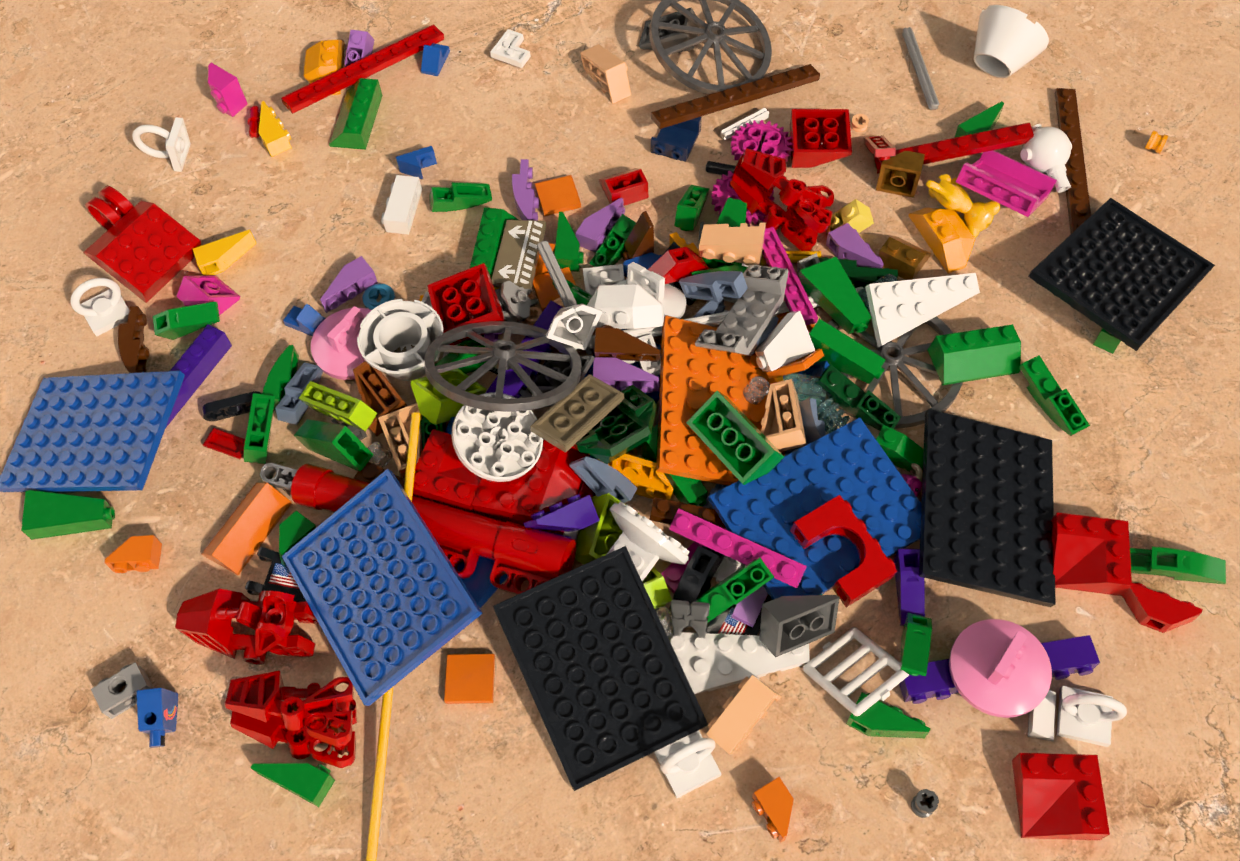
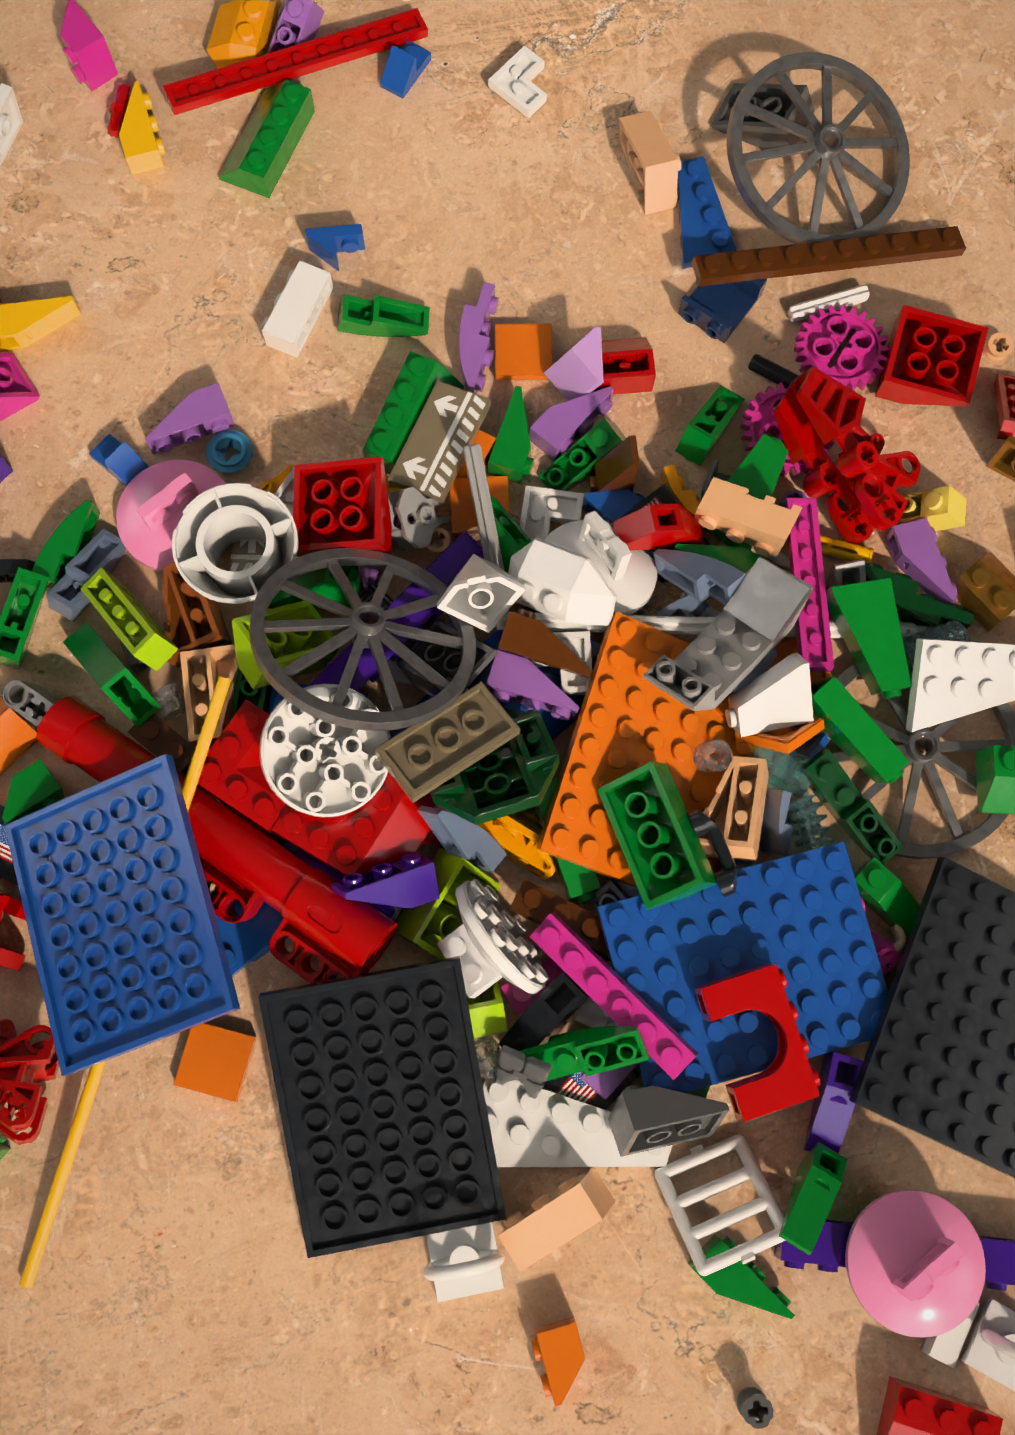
camera: 10 degrees right, 15 degrees up
none -> lavender slope [544,326,604,401]
none -> blue wing [677,156,737,269]
none -> black bar [688,809,737,897]
none -> flat silver tile [723,557,812,644]

